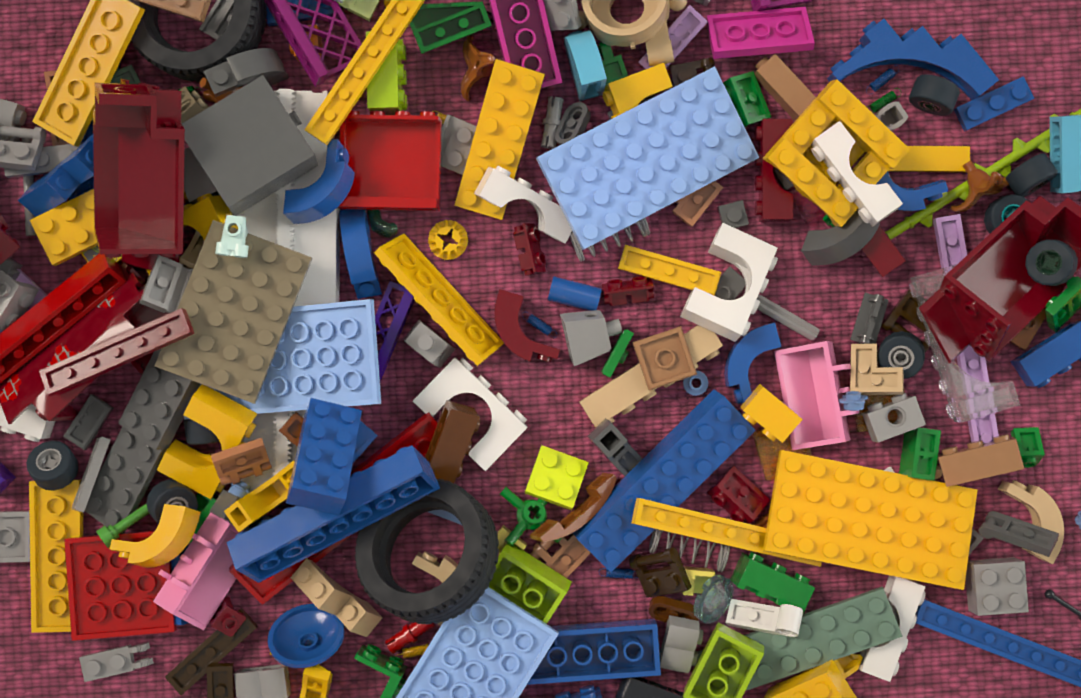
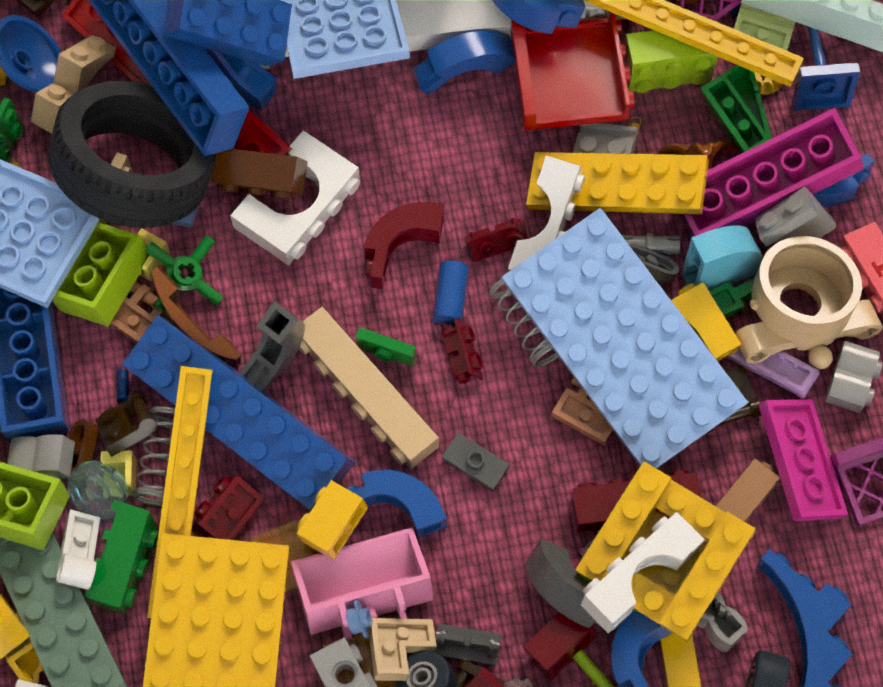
camera: 85 degrees right, 20 degrees down
clear green arm [367,210,398,238] -> none
yellow plate [374,234,504,366] -> none
dark purple fence [375,281,415,382] -> none
red pin [385,622,436,654] -> none
light grey torso [403,319,455,368] -> none
yellow gear [428,220,468,260] -> none
blue piece [522,312,557,338] -> none
neon yellow plate [525,445,589,510] -> none
light grey torso [560,310,622,366] -> none
yellow tile [618,245,721,296] -> none
medium nougat tile [632,326,697,390] -> none
white arch [680,223,778,342] -> none
medium blue plate [683,371,708,396] -> none
dark grey plate [717,200,749,228] -> none
green bracket [723,71,771,127] -> none
light grey axle [757,294,820,340] -> none
blue piece [866,65,899,95] -> none
green piece [867,88,901,114] -> none

